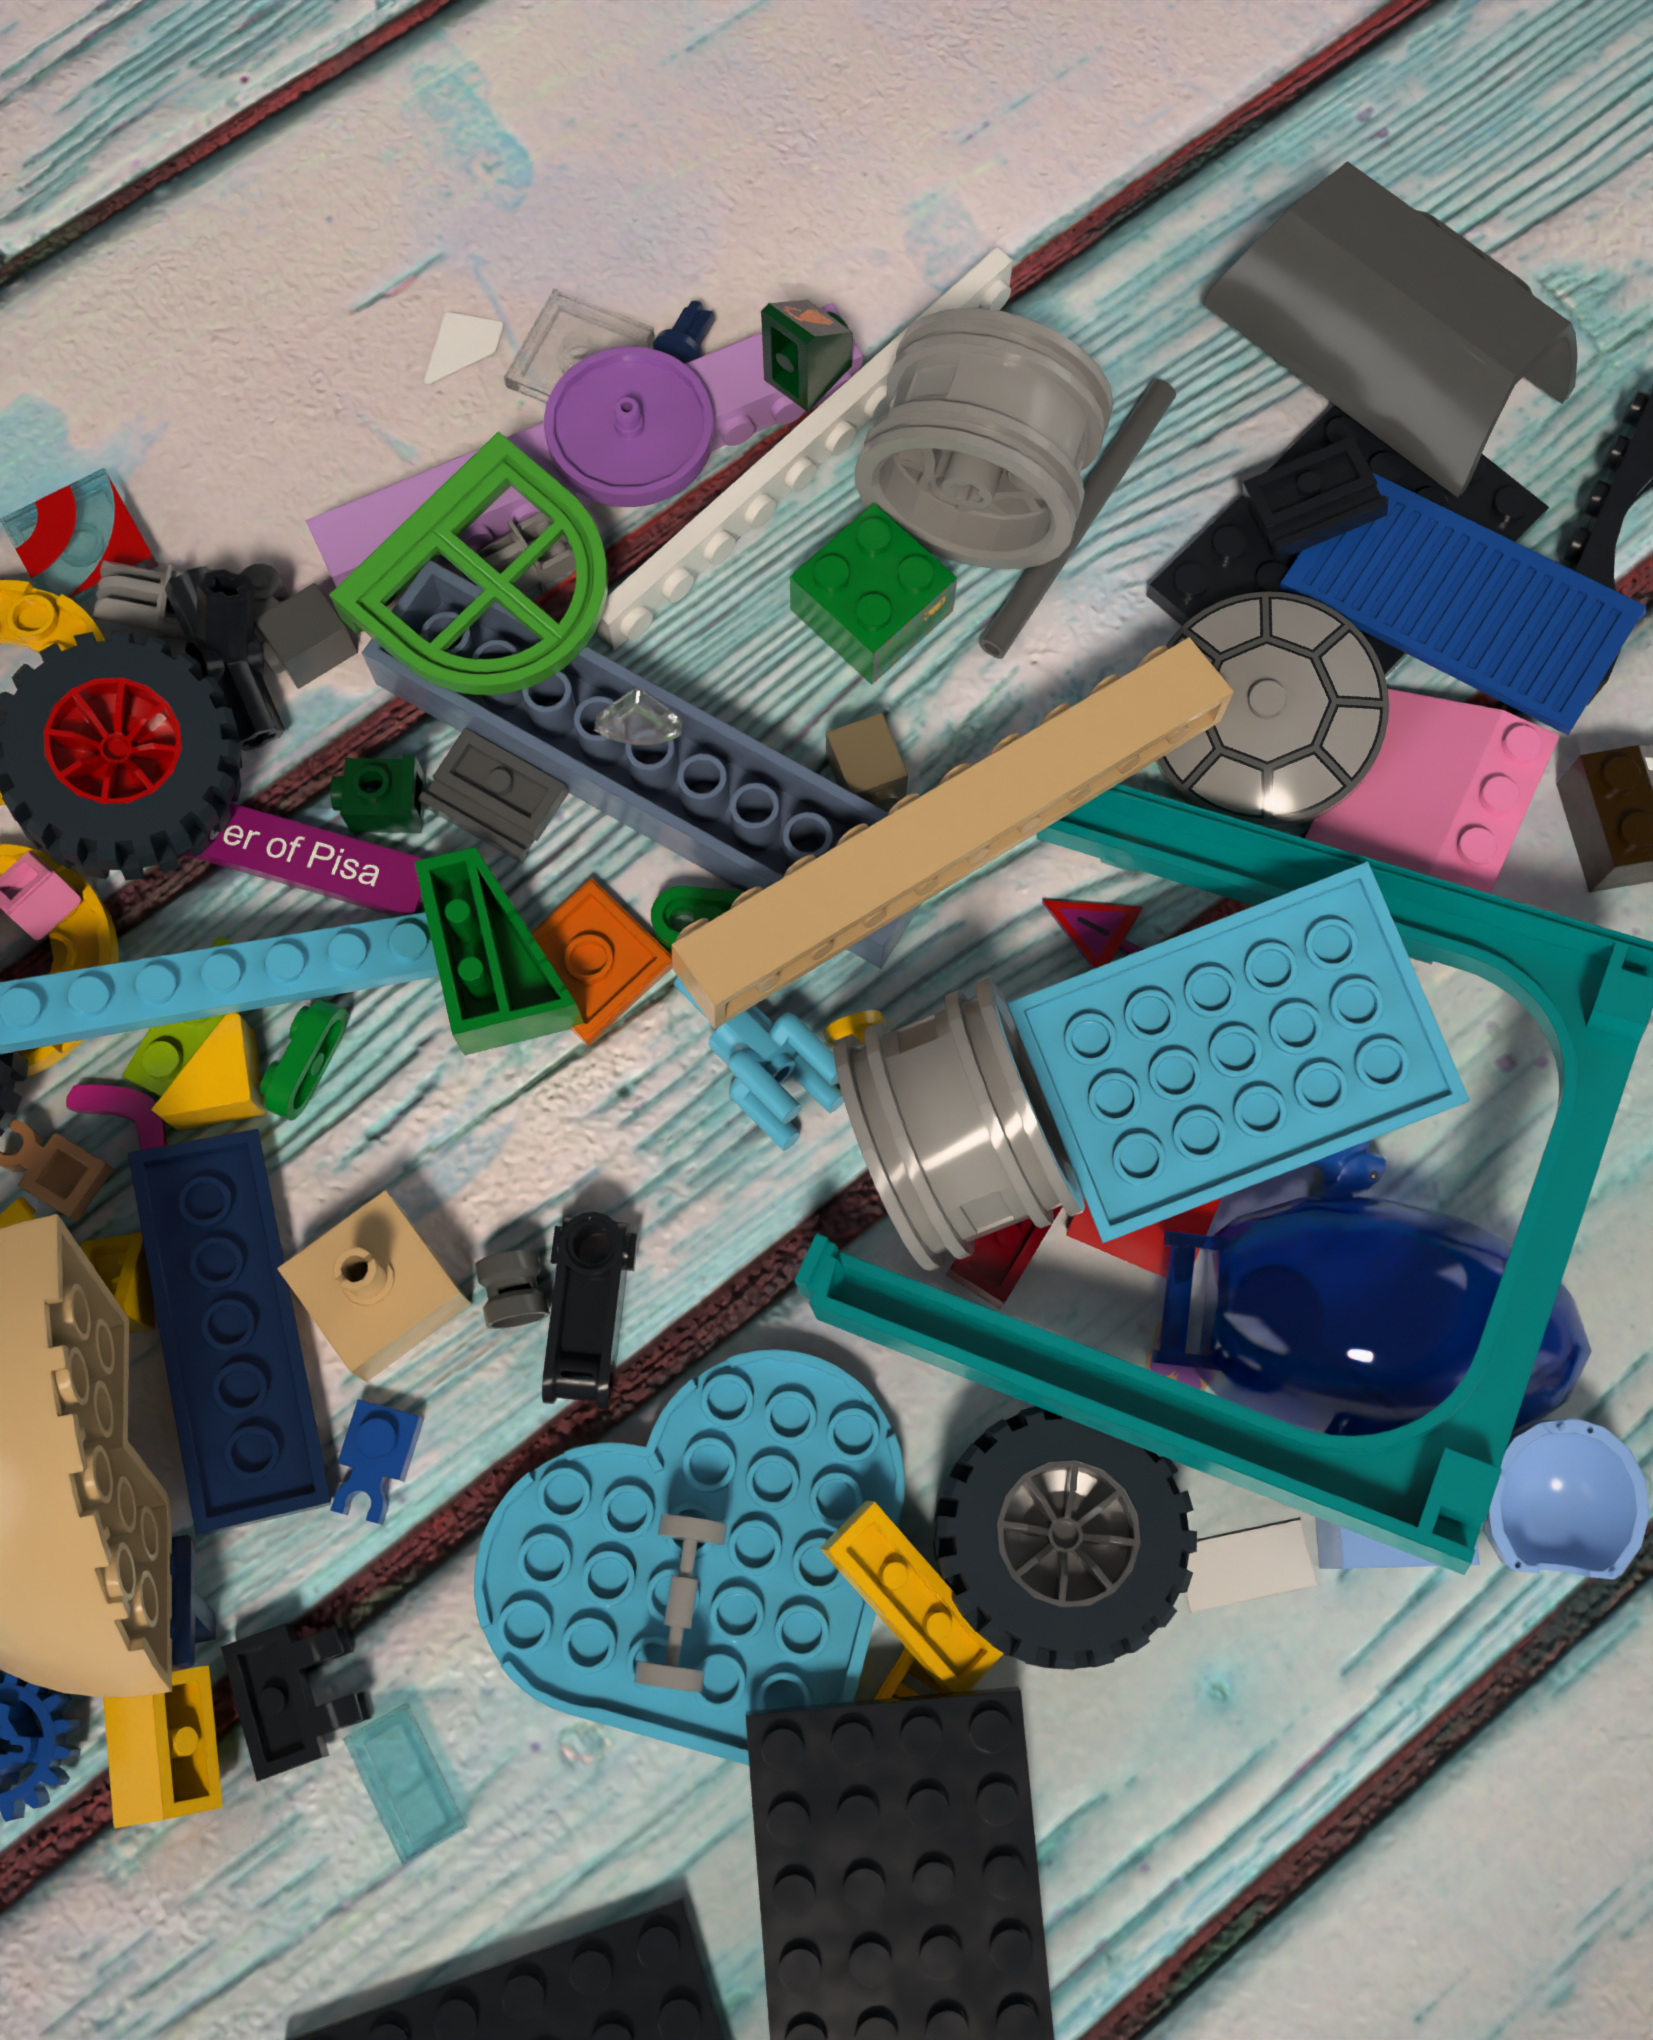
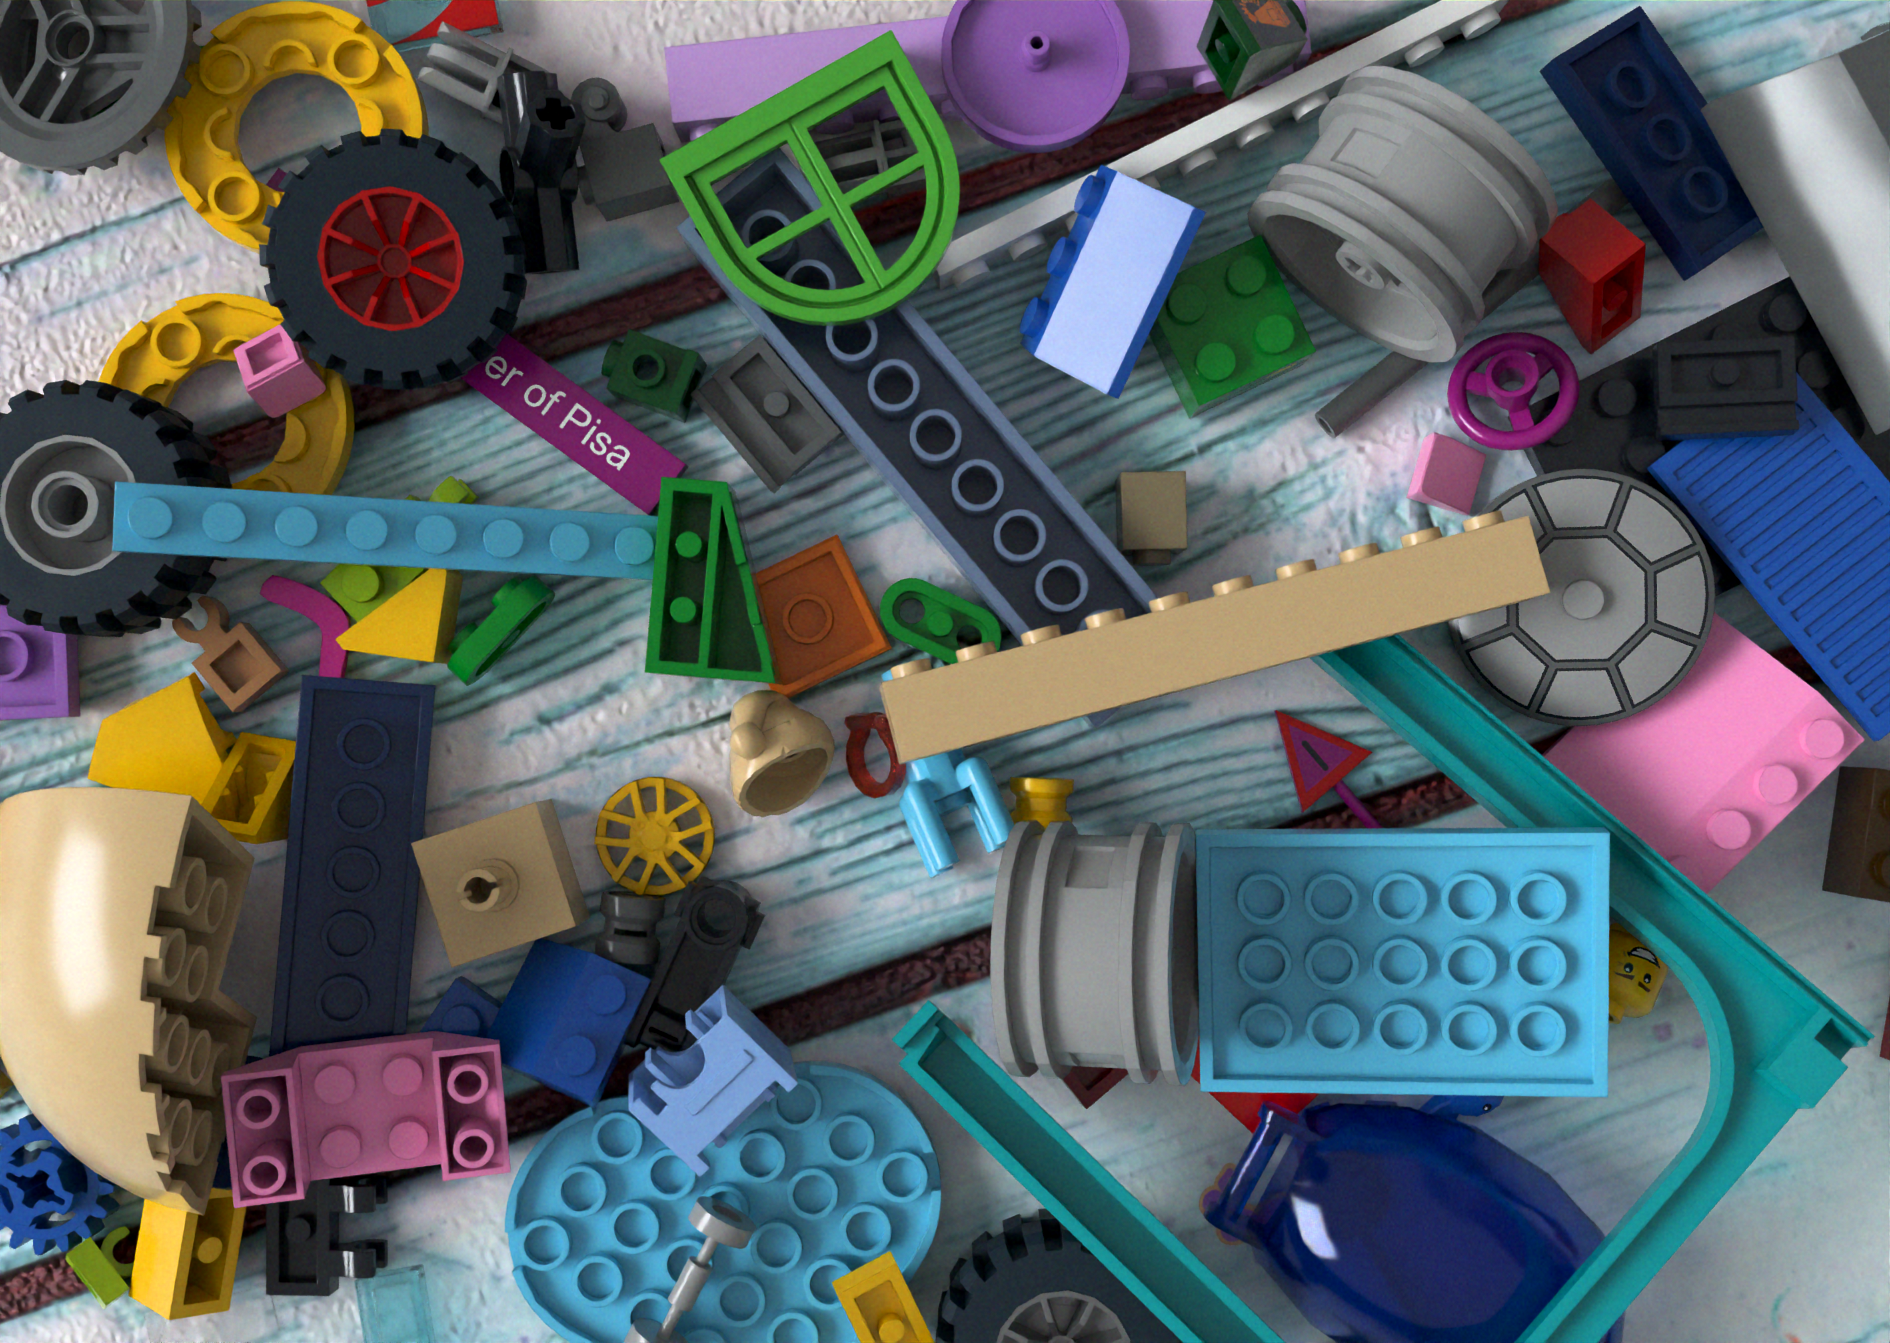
camera: 20 degrees right, 15 degrees up
clear tile [594,686,683,745] -> none
none -> lime tile [65,1226,134,1309]
none -> bright pink slope [221,1031,511,1208]
none -> blue slope [485,938,651,1108]
none -> yellow wheel [594,777,715,896]
none -> light blue piece [628,985,798,1177]
none -> tan piece [729,690,835,818]
none -> clear red piece [844,712,906,799]
none -> slope [1020,165,1206,399]
none -> bright pink slope [1406,432,1486,516]
none -> magenta piece [1447,332,1580,451]
none -> dark blue plate [1539,6,1764,281]
none -> red slope [1539,198,1646,354]
none -> yellow head [1609,923,1669,1024]

